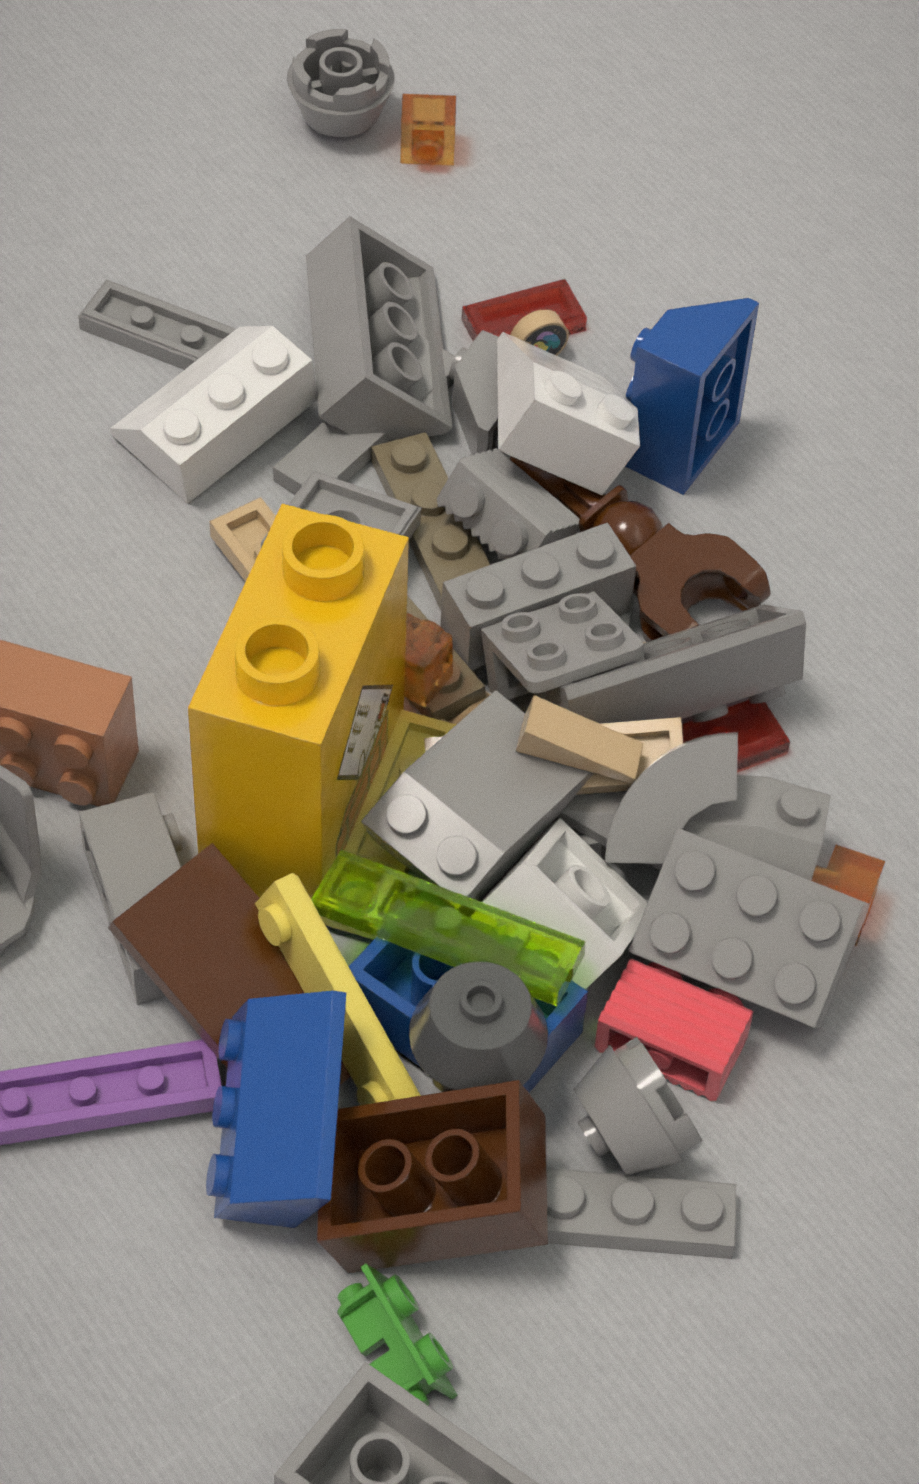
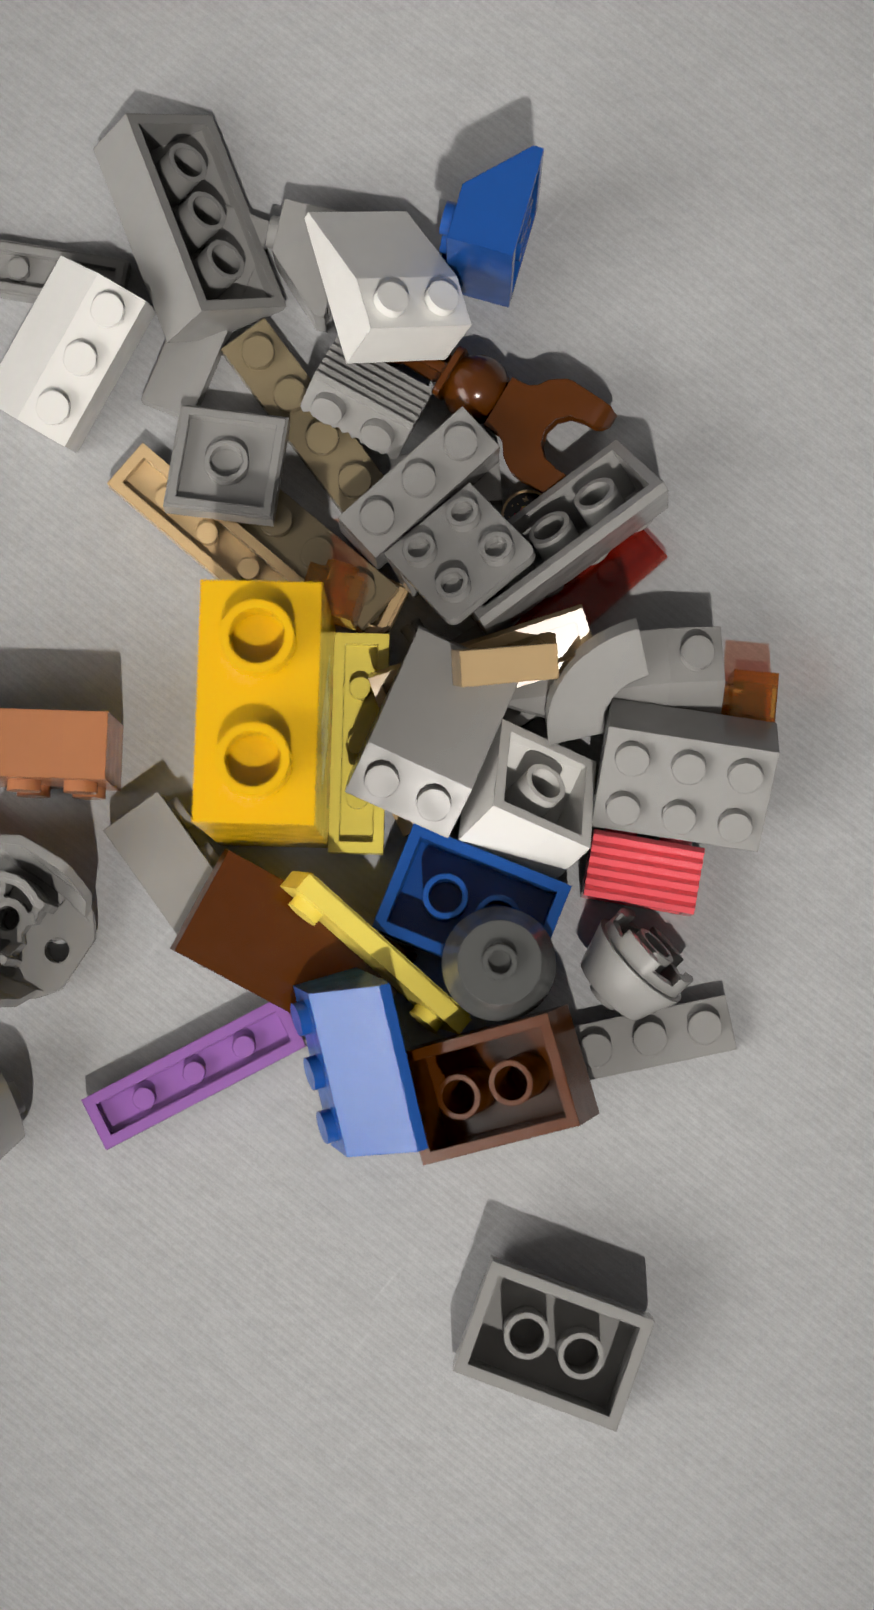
camera: 10 degrees left, 30 degrees up
clear neon green plate [311,849,586,1006] -> none
bright green hinge [337,1263,458,1406] -> none
clear red tile [461,279,587,341] -> none
tile [510,310,569,356] -> none

